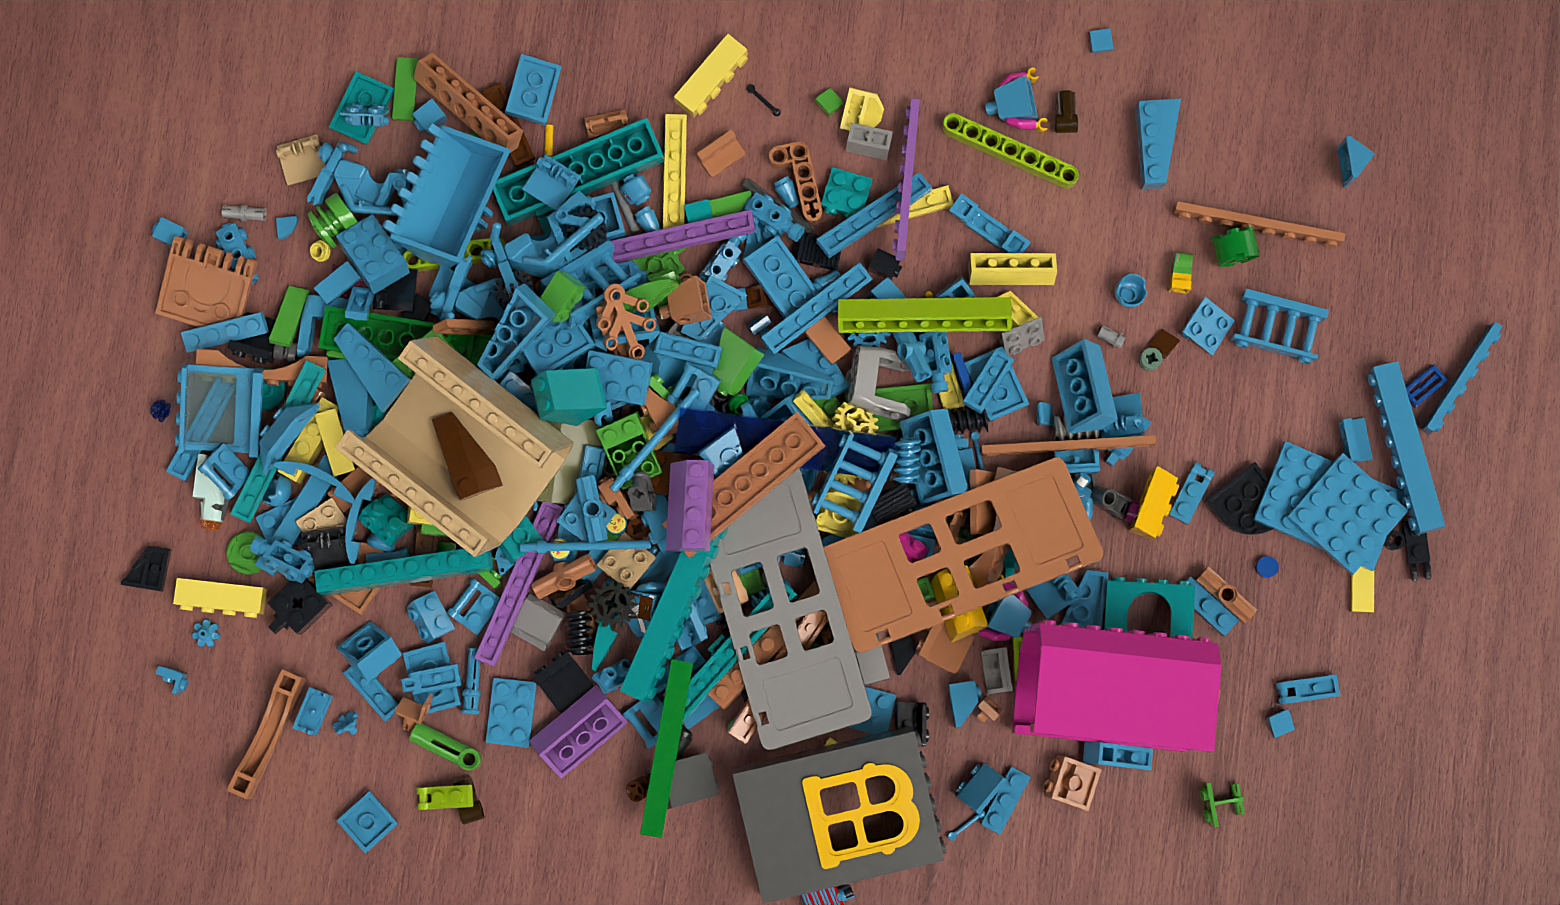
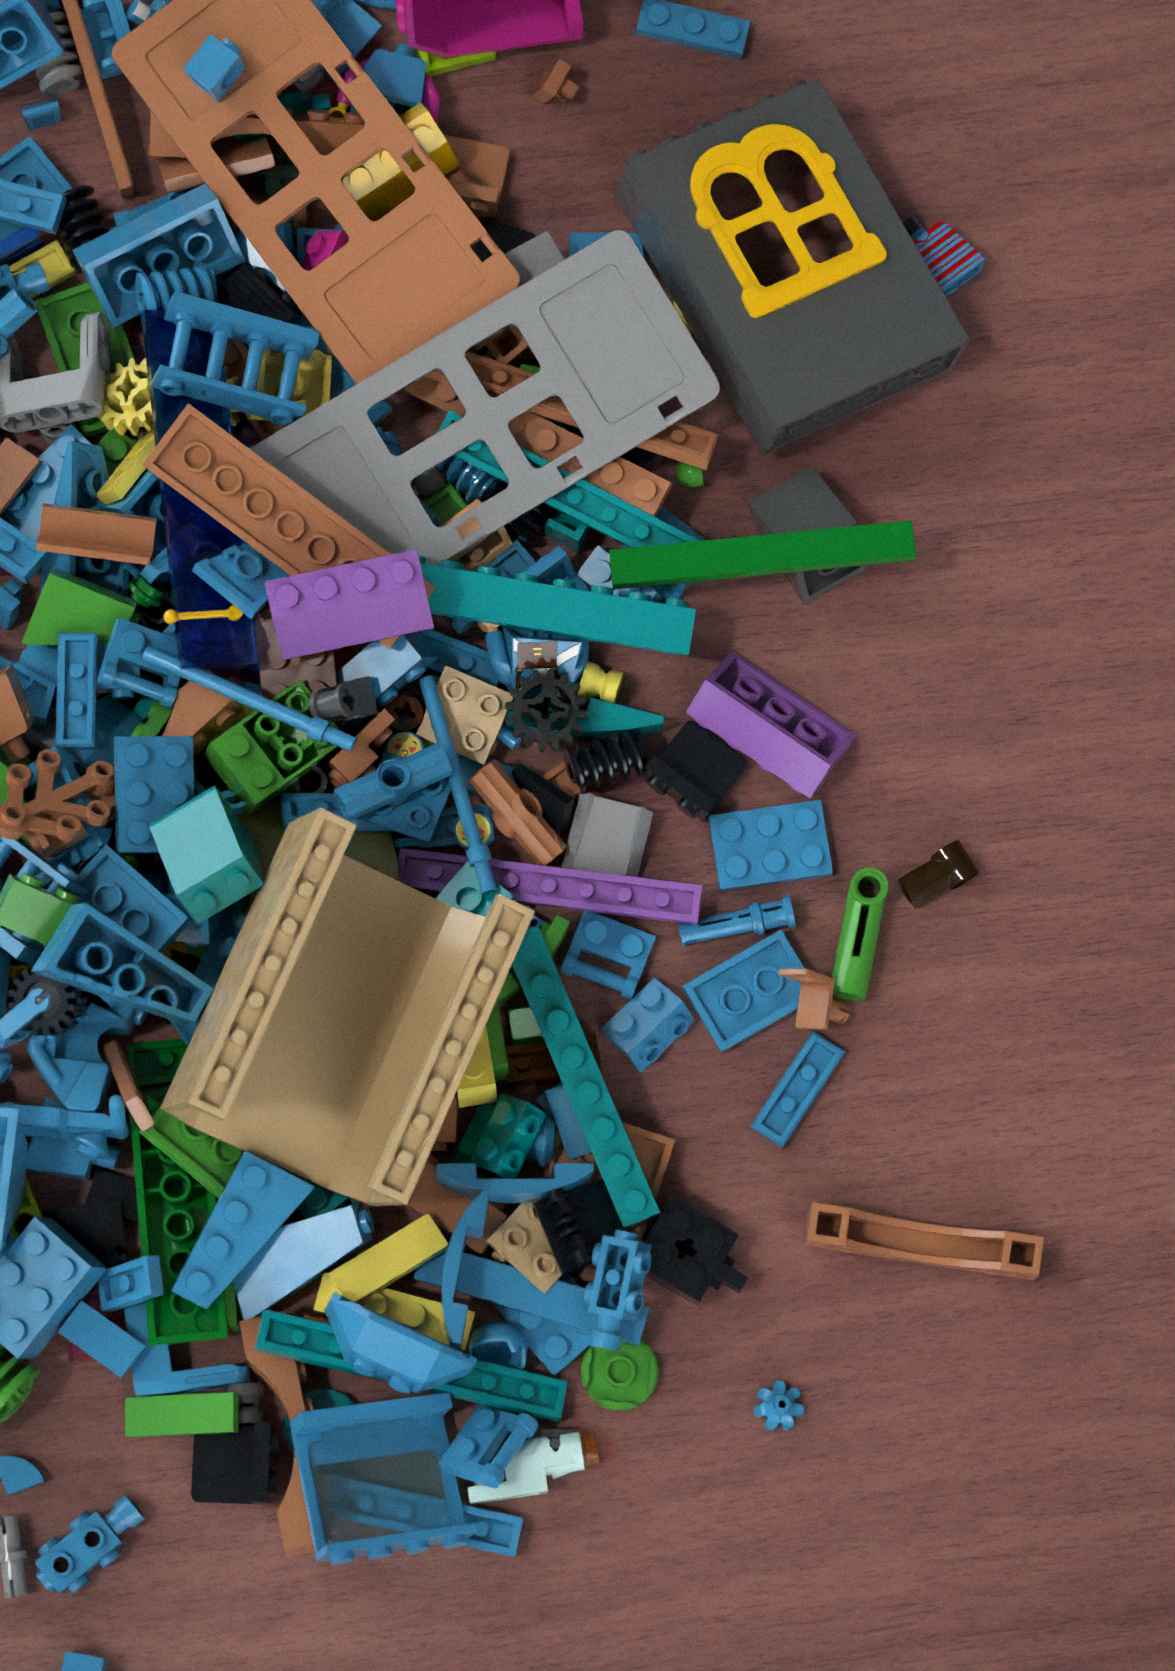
camera: 110 degrees left, 5 degrees down
black wing [120,545,172,592] -> none
clear blue plate [150,399,171,422] -> none
nougat hinge [155,236,258,327] -> none
dark azure bracket [156,666,189,695] -> none
light yellow brick [173,578,267,618] -> none
dark azure plate [181,311,269,353] -> none
dark azure hinge [292,687,333,736] -> none
light yellow plate [310,240,331,262] -> none
dark azure plant [332,711,358,735] -> none
dark azure slope [337,621,402,682] -> none
dark azure plate [337,791,399,854] -> none
dark azure hinge [401,664,462,695] -> none
lime plate [416,785,473,810] -> none
reddish brown wedge [432,412,503,501] -> none
dark azure hips [592,659,631,694] -> none
dark azure plate [622,694,663,749] -> none
reddish brown wheel [626,776,649,802] -> none
black bracket [895,702,929,746] -> none
dark azure slope [948,680,981,728] -> none
dark azure hinge [948,810,986,841] -> none
dark azure slope [956,763,1007,814] -> none
dark azure hinge [971,432,986,471] -> none
light grey hinge [981,647,1013,695] -> none
none -> nougat panel [35,503,157,565]
none -> yellow hinge [164,605,243,625]
none -> dark azure brick [183,34,246,102]
none -> light yellow wheel [577,661,624,704]

